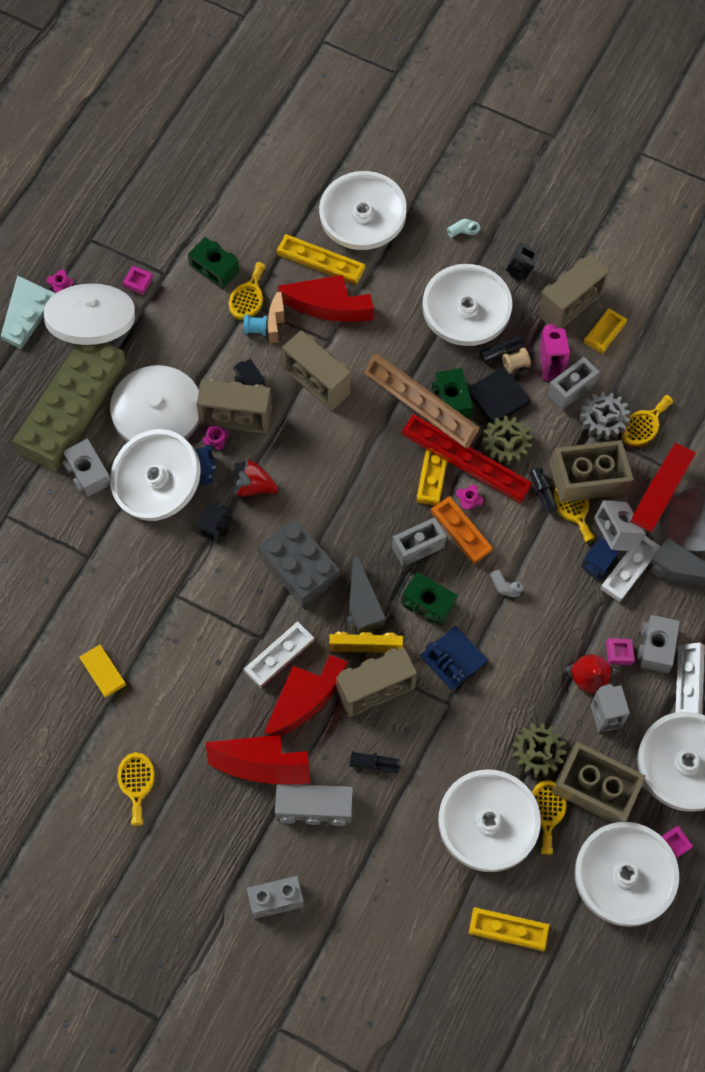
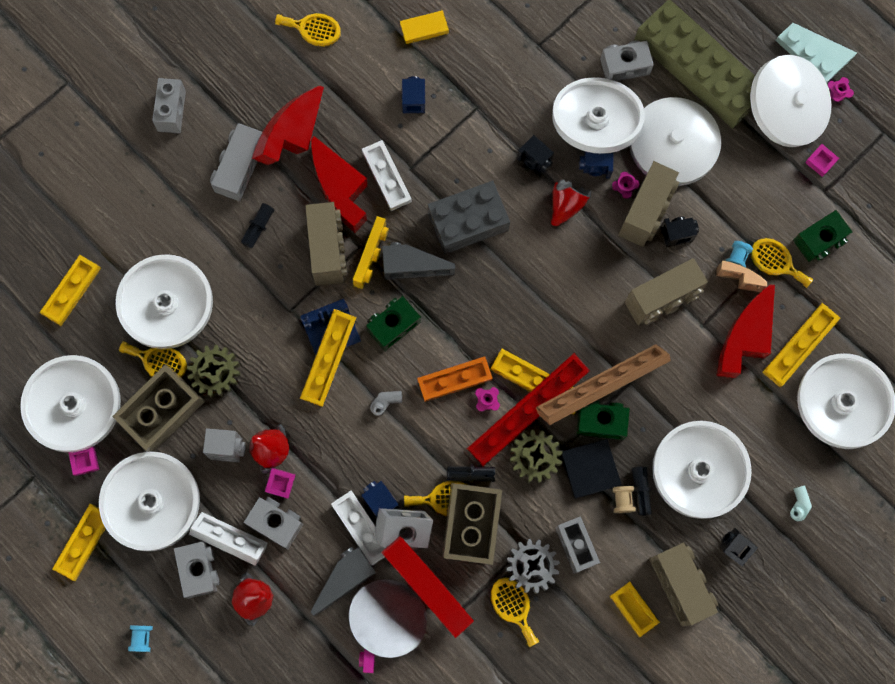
camera: 105 degrees right, 10 degrees up
light grey brick [392,517,446,567] -> none
dark pink torso [540,324,570,381] -> none
none -> yellow tile [300,309,357,407]
none -> dark blue brick [402,76,425,113]

